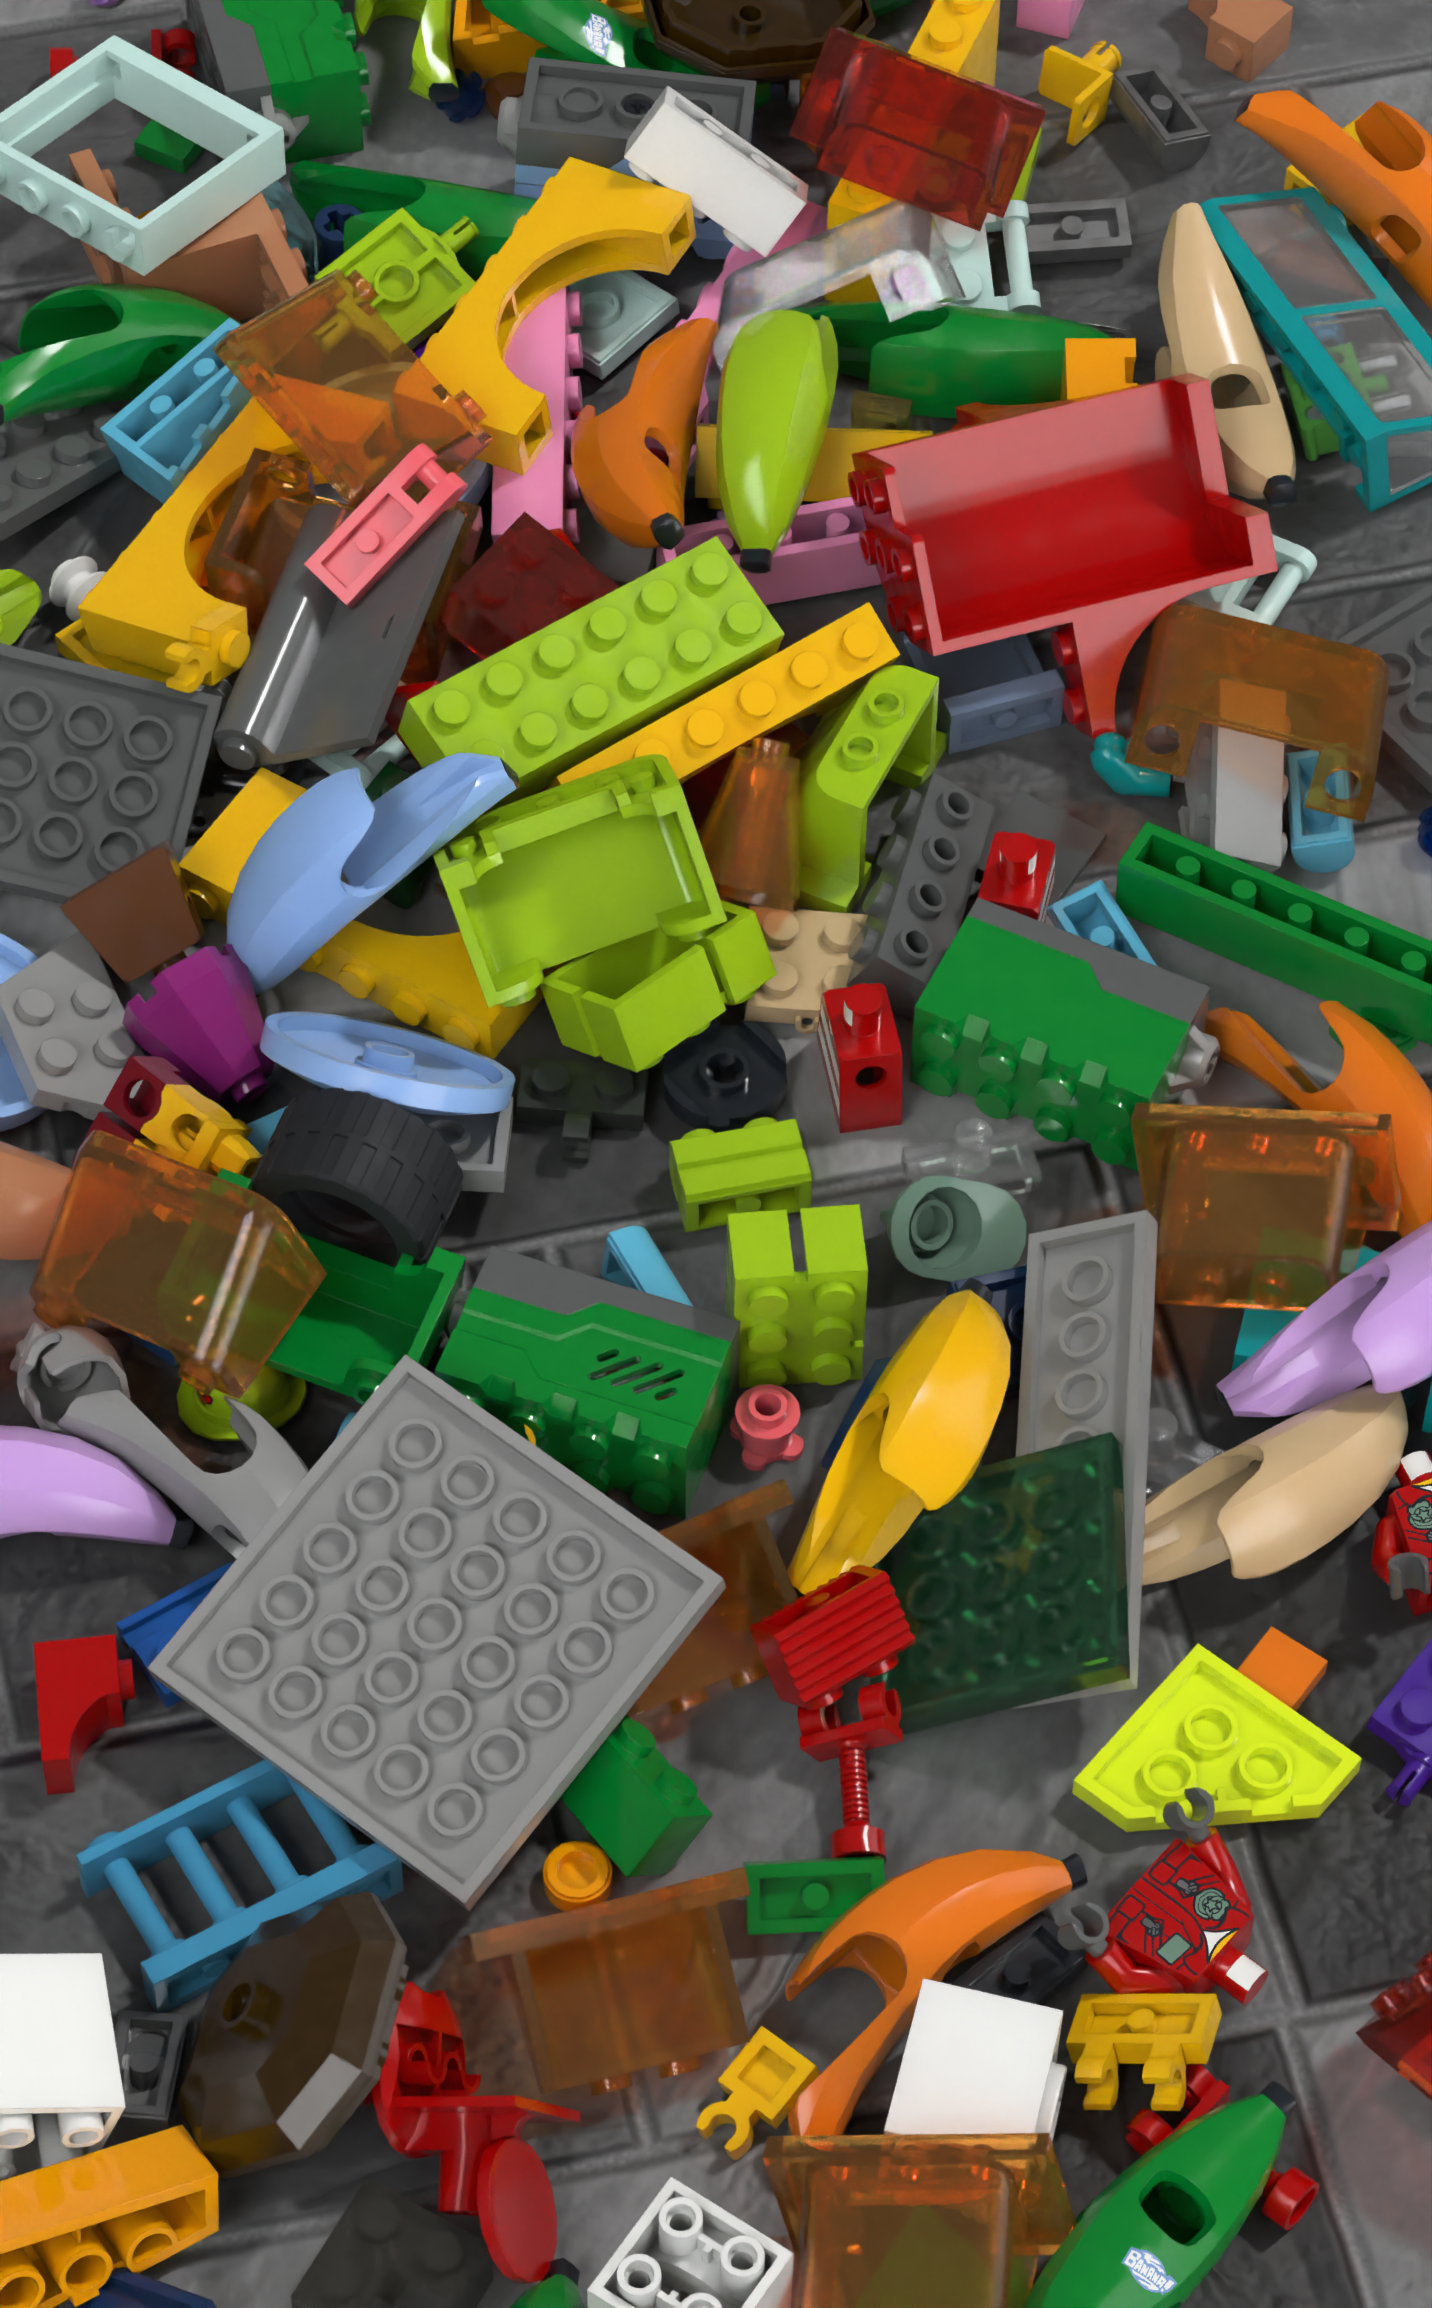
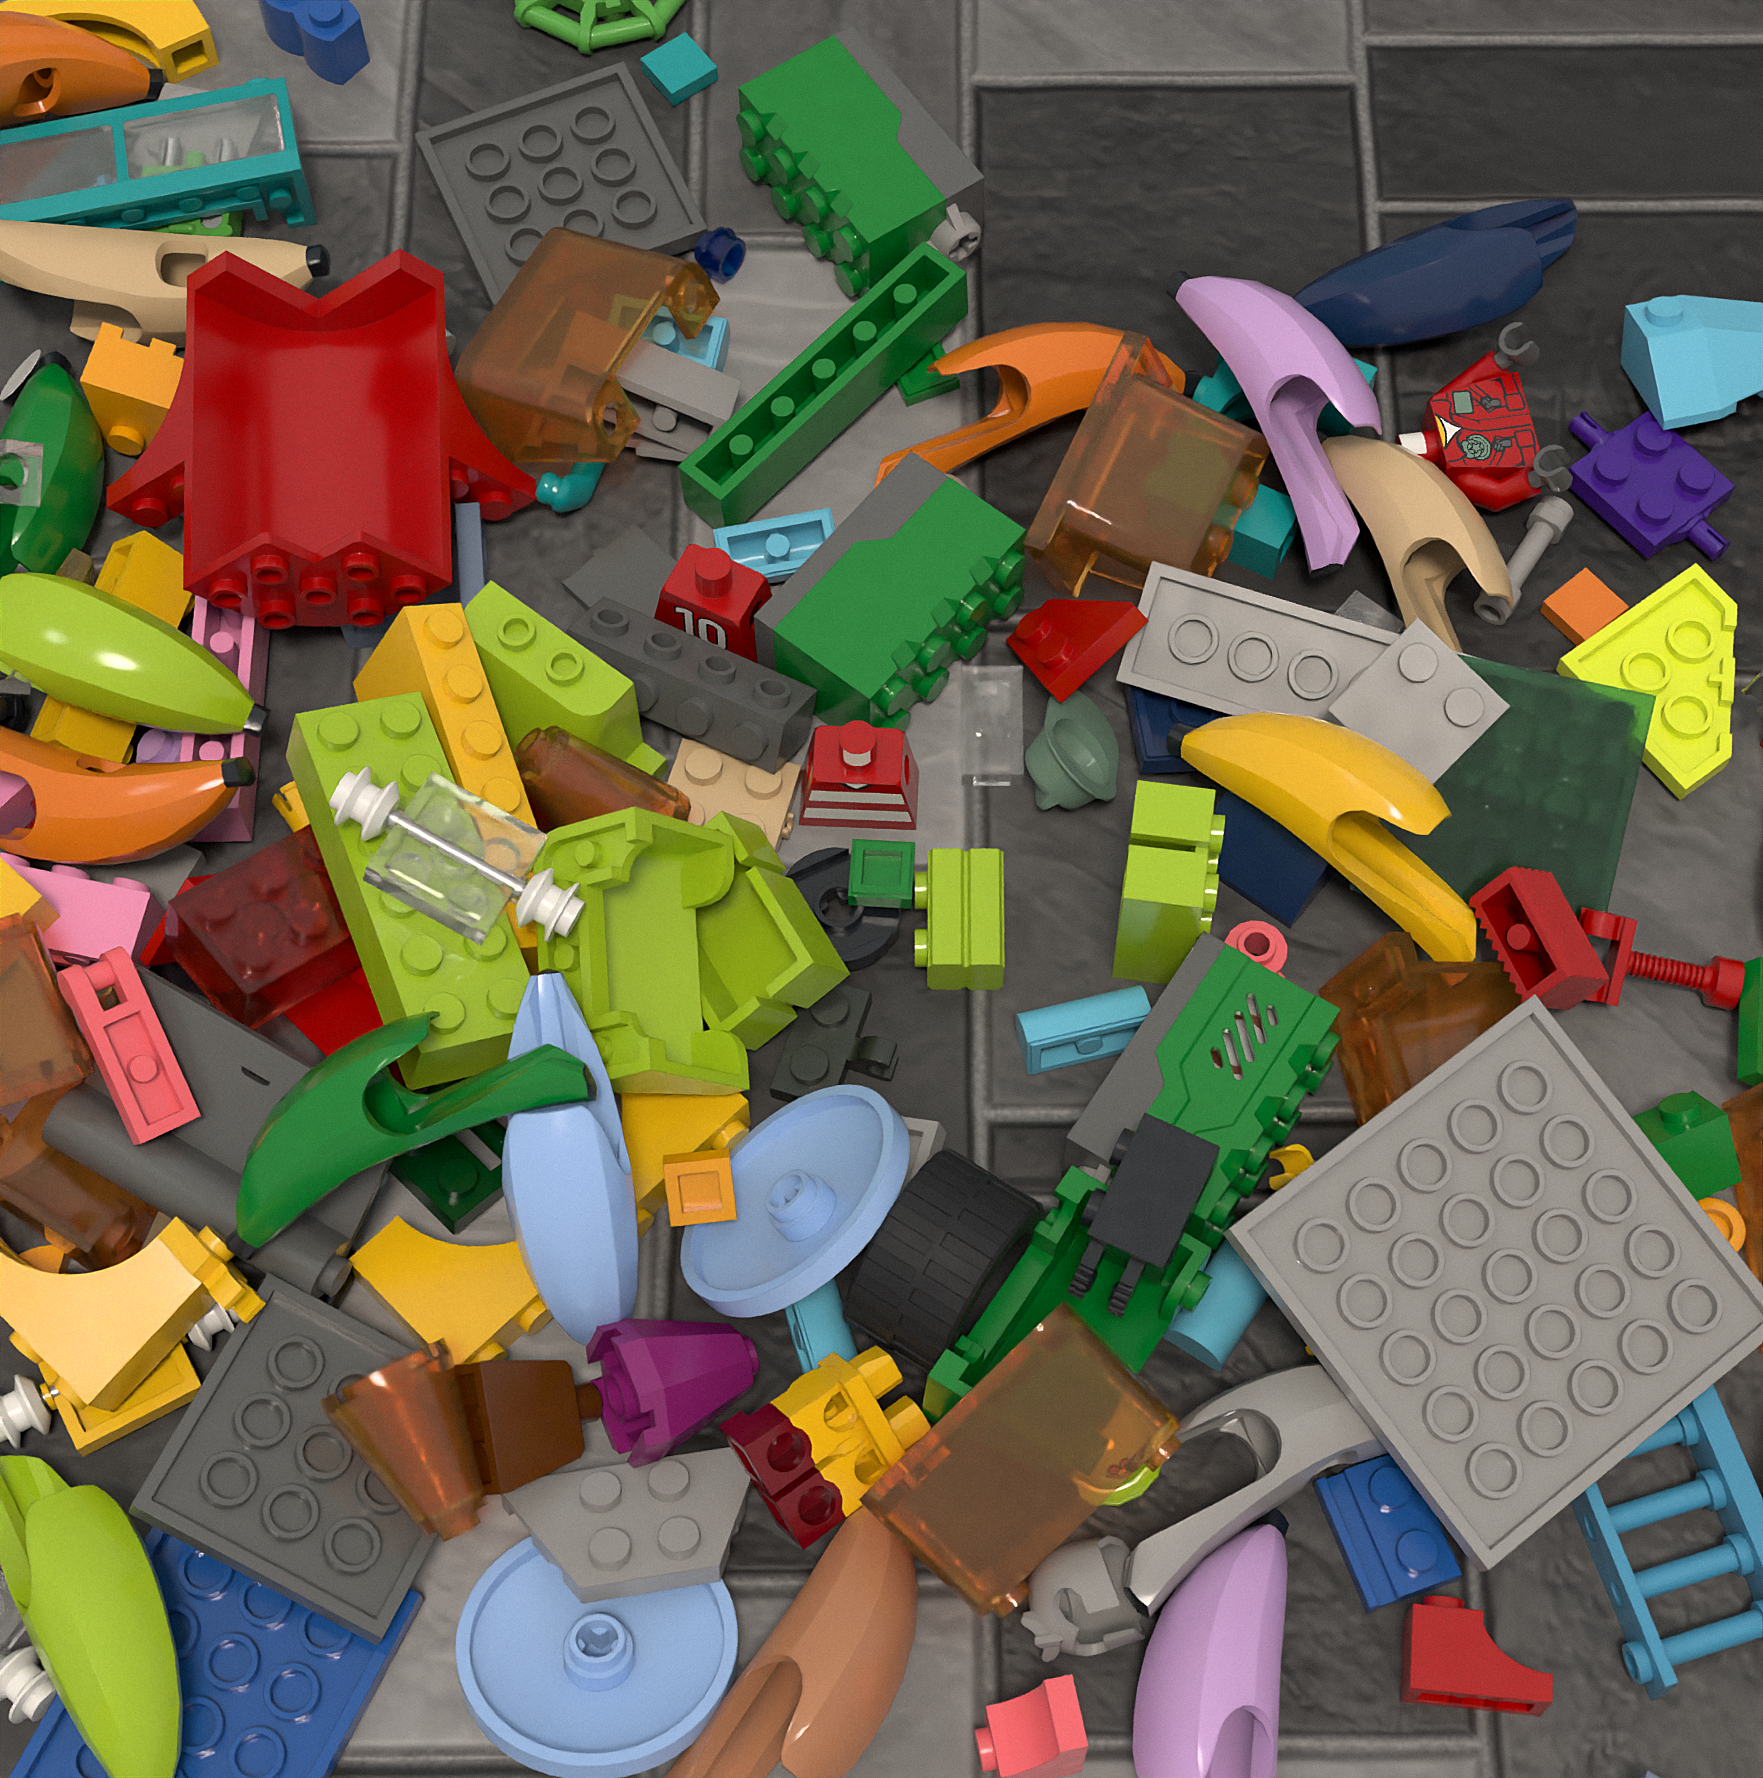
camera: 75 degrees left, 10 degrees up
none -> green piece [225,1011,597,1260]
none -> clear orange cone [319,1337,487,1542]
none -> clear plate [329,766,586,946]
none -> light orange plate [663,1148,737,1227]
none -> green tile [848,839,915,909]
none -> red wing [1005,599,1149,703]
none -> black hinge [1068,1113,1220,1318]
none -> light grey plate [1328,618,1510,785]
none -> light grey bar [1474,495,1574,625]

